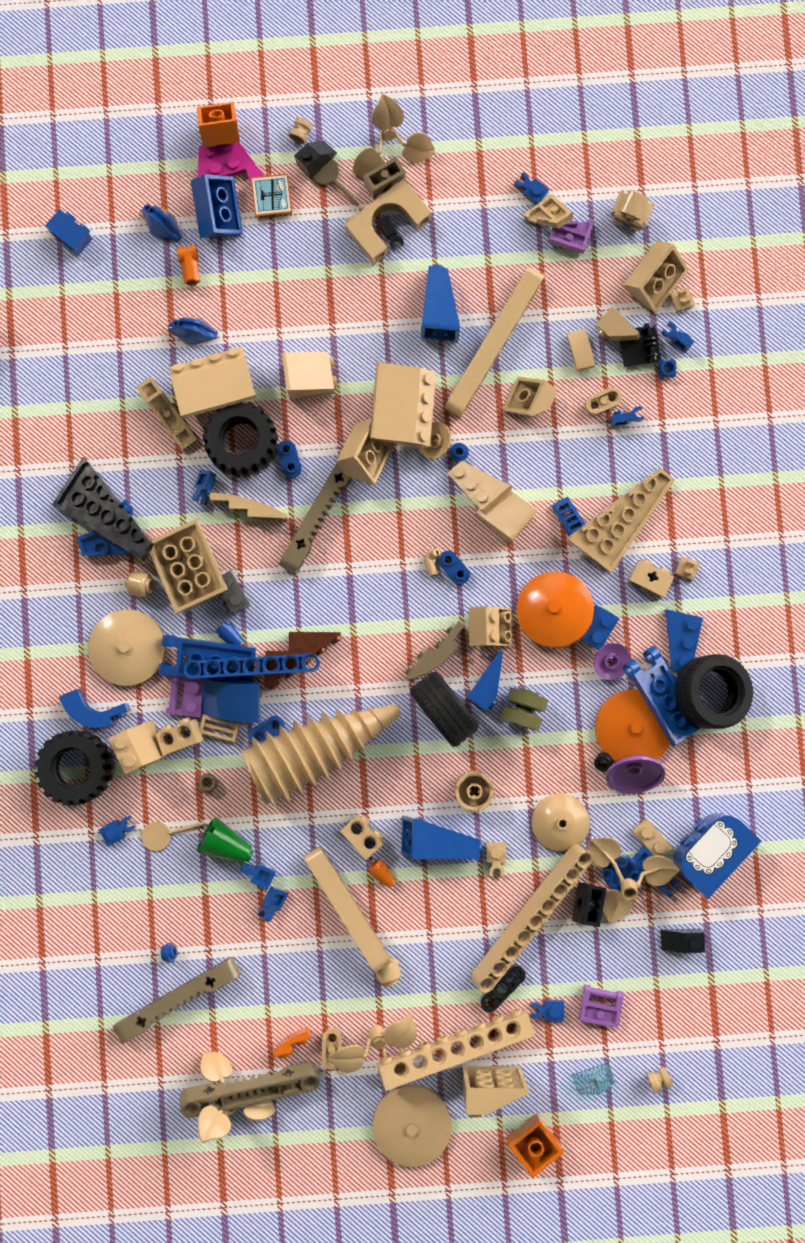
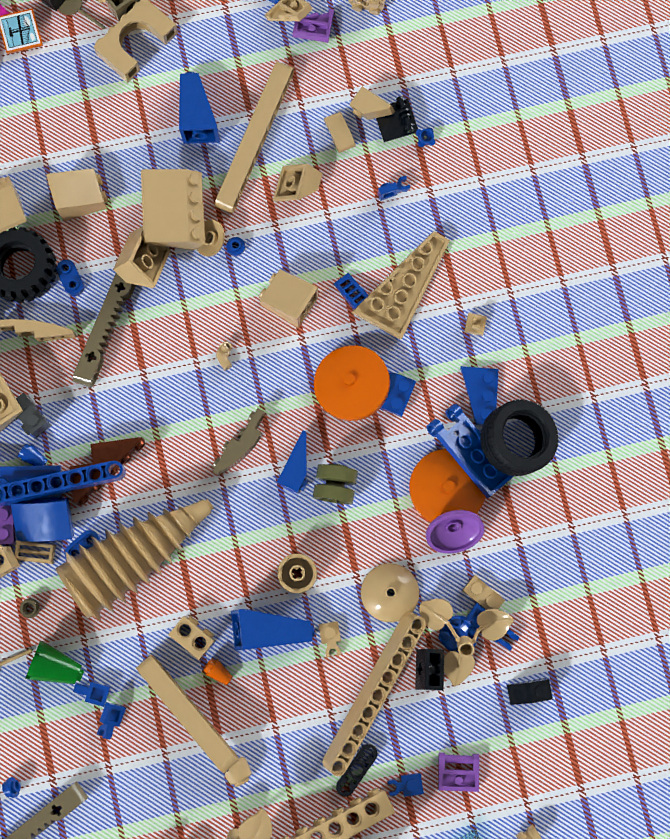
camera: 10 degrees left, 5 degrees down
black bar [377,216,404,251] -> none
black tyre [409,672,479,747] -> none
blue plate [438,551,470,585] -> none
tan wing [447,461,512,513] -> none
tan slope [469,606,512,647] -> none
tan plate [585,387,622,415] -> none
medium lavender dish [593,643,631,680] -> none
black bush [594,752,613,772] -> none
tan slope [624,241,689,313] -> none
tan brick [627,559,674,599] -> none
blue plate [661,321,695,353] -> none
tan tile [669,287,695,313] -> none
blue brick [673,813,762,899] -> none

